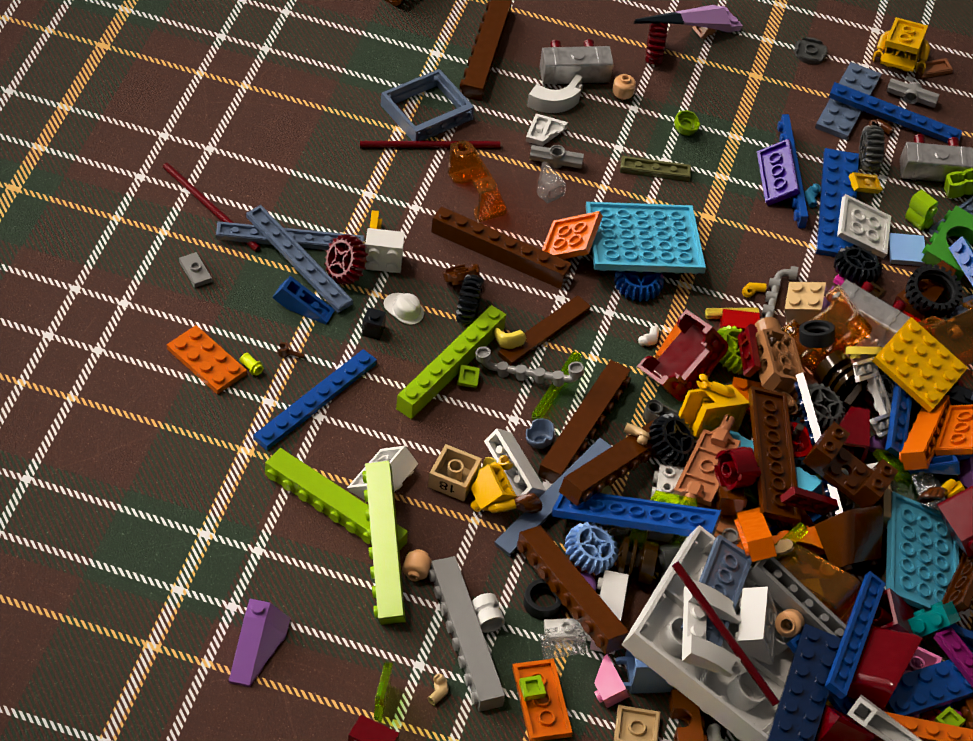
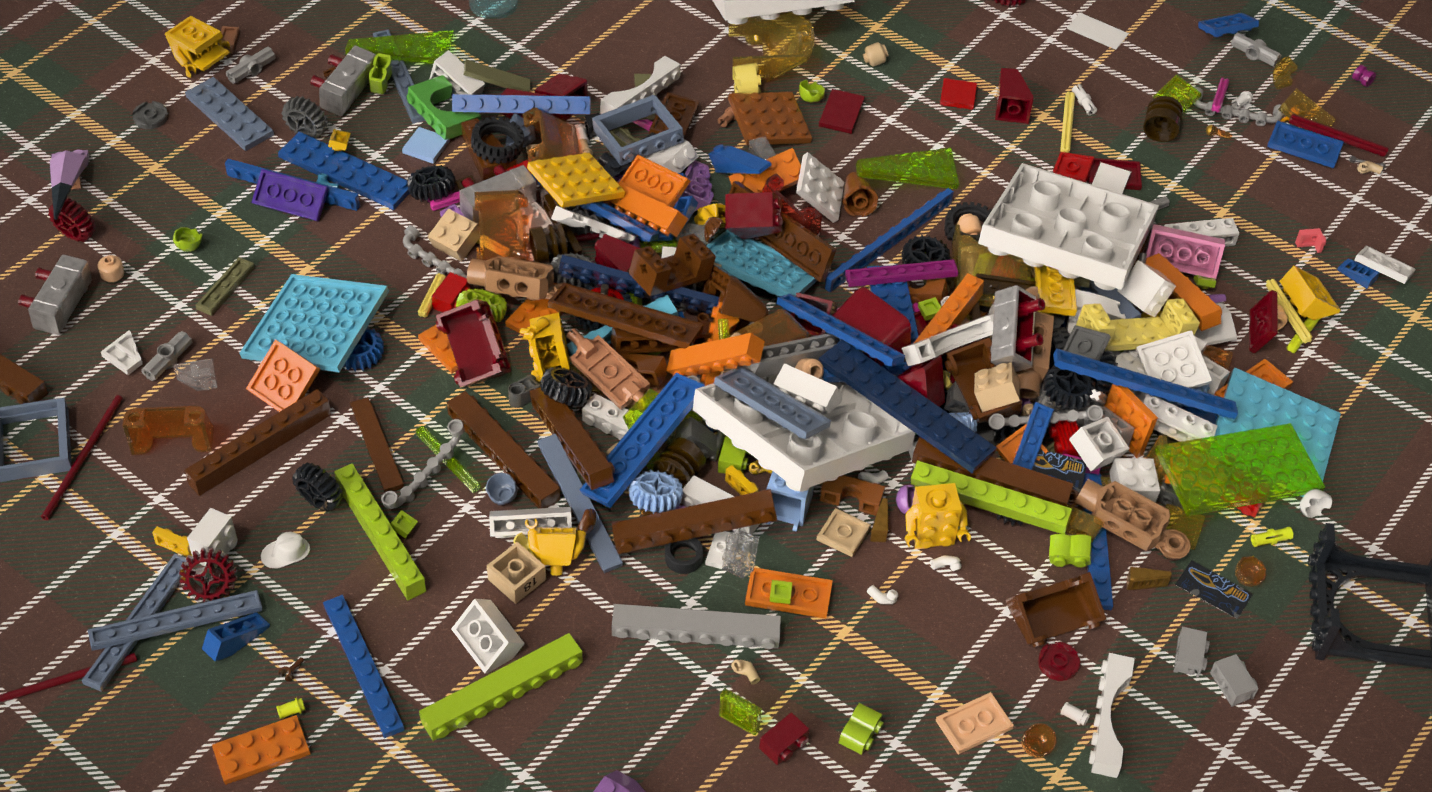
camera: 65 degrees left, 0 degrees up
light grey plate [179,252,212,288] -> none
black brick [362,307,386,340] -> none
brick [362,461,406,625] -> none
light nougat head [402,549,432,581] -> none
reddish brown plate [443,264,480,285] -> none
white wheel [472,593,505,633] -> none
light yellow hair [494,328,526,349] -> none
white arch [527,74,583,113] -> none
bright pink slope [594,654,630,708] -> none
tan arm [624,423,650,445] -> none
white arm [638,326,660,346] -> none
dark red piece [672,561,779,706] -> none
white wedge [682,579,741,677] -> none
dark red brick [714,447,761,490] -> none
dark red plate [737,324,761,377] -> none
yellow arm [742,282,766,298] -> none
dark red plate [780,486,838,516] -> none
black tyre [799,320,835,348] -> none
blue plate [828,82,962,143] -> none
white plate [837,194,891,258] -> none
light yellow plate [846,346,883,359] -> none
reddish brown arm [869,119,894,136] -> none
lime brick [905,189,938,231] -> none
teal brick [908,601,961,637] -> none

